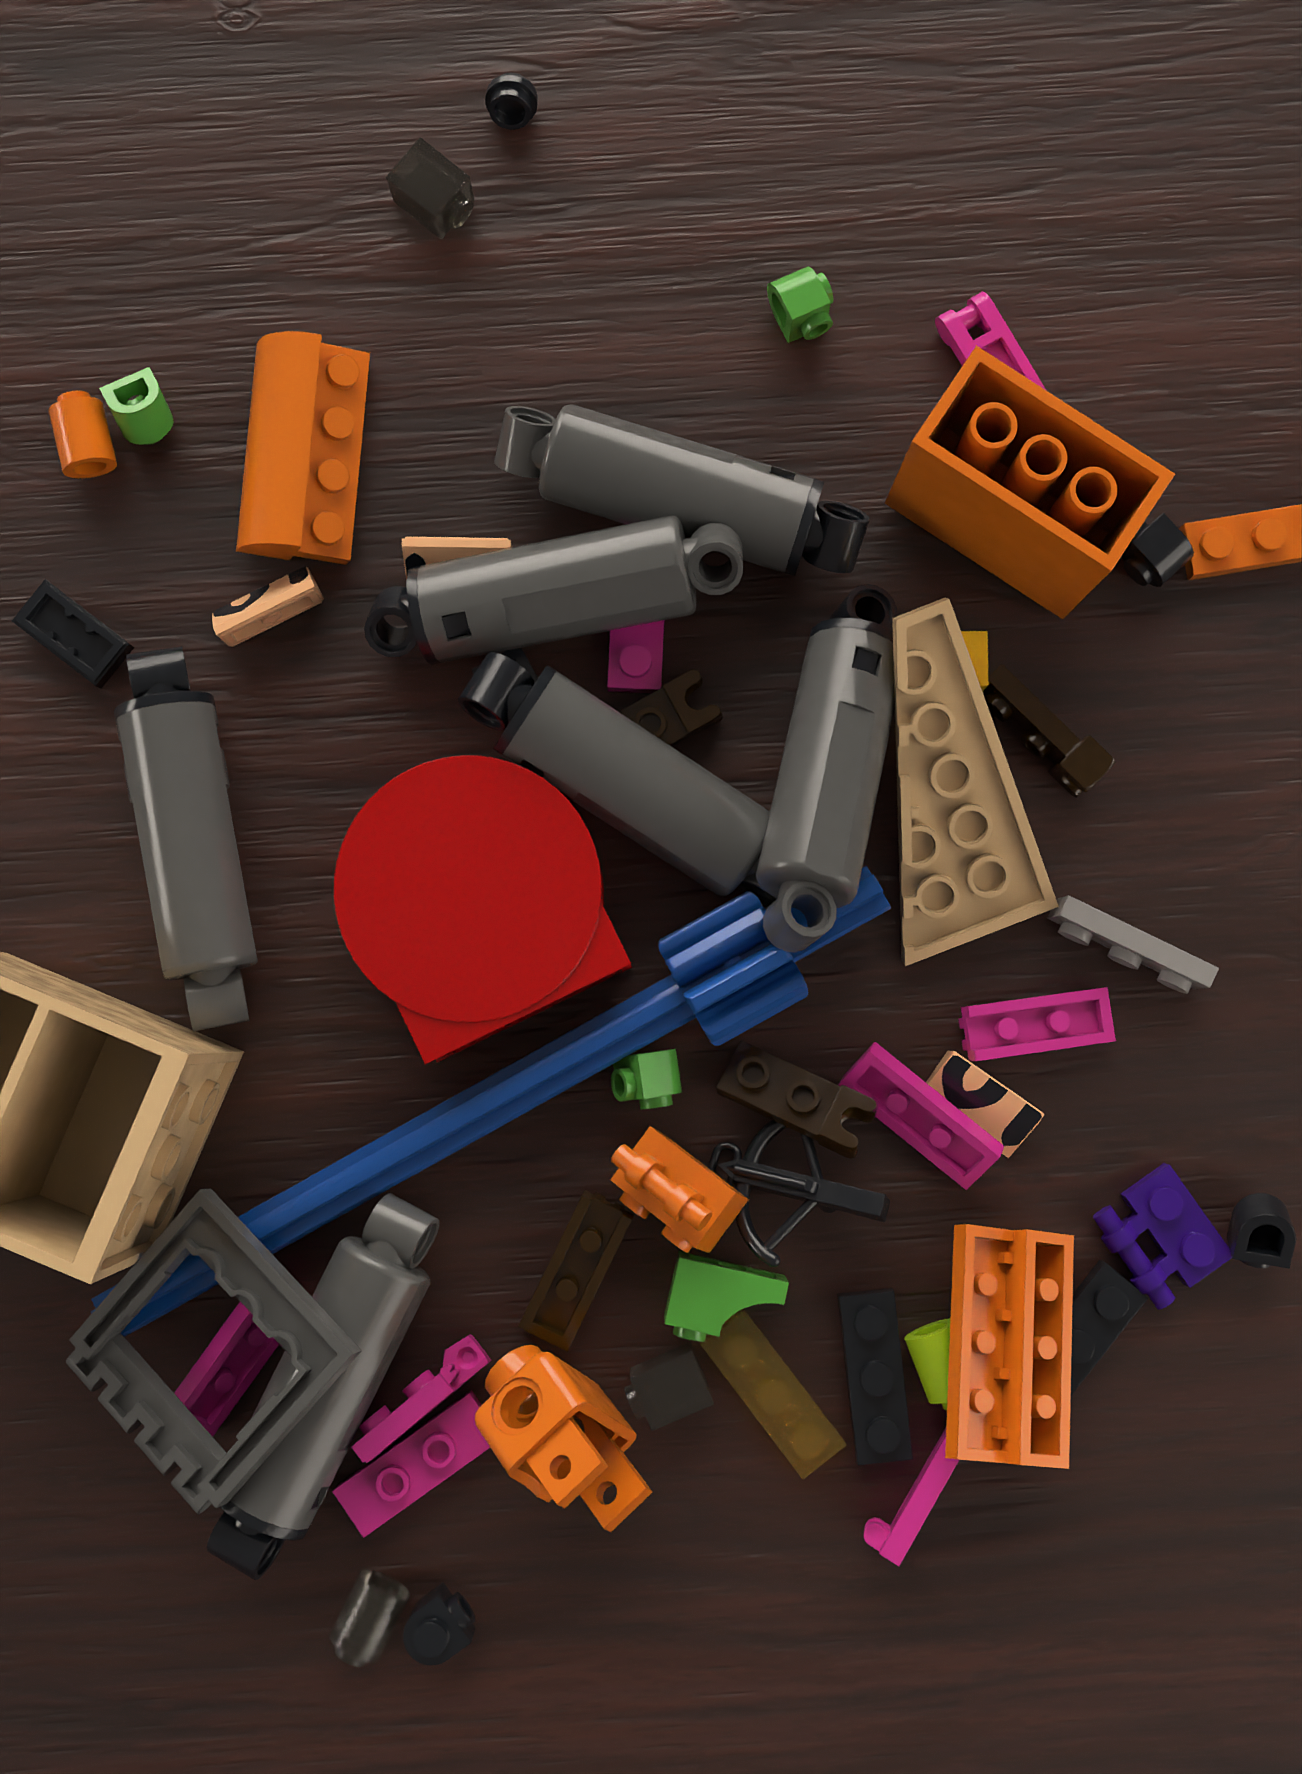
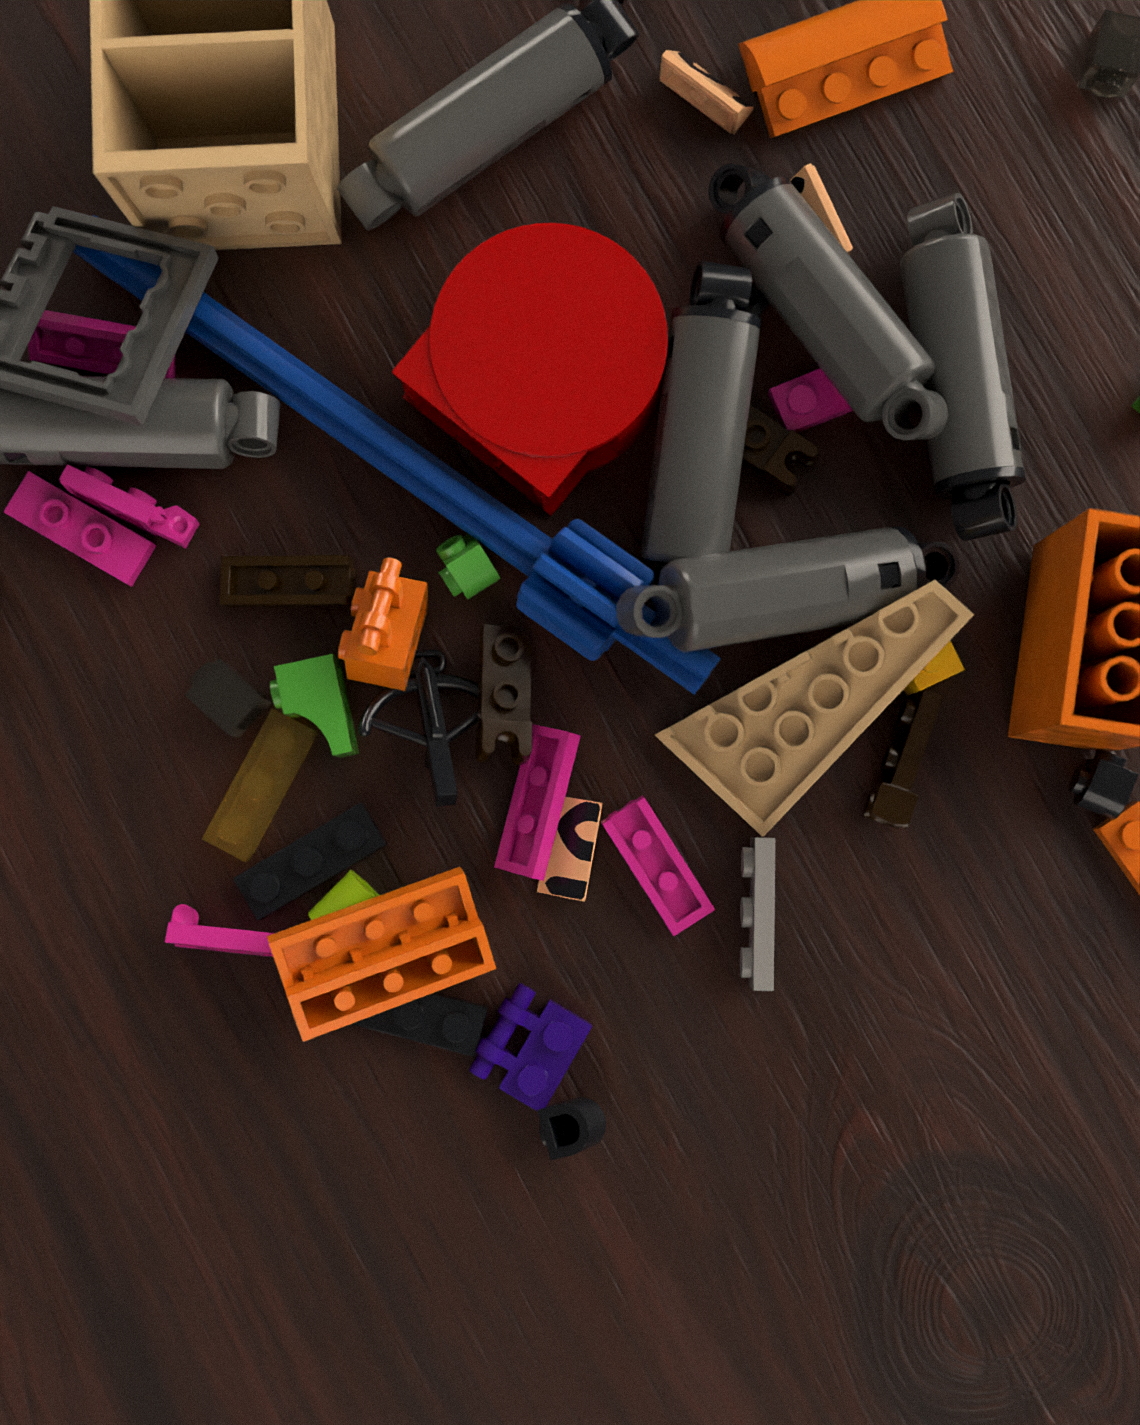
camera: 75 degrees right, 0 degrees up
orange piece [474,1345,652,1532] -> none

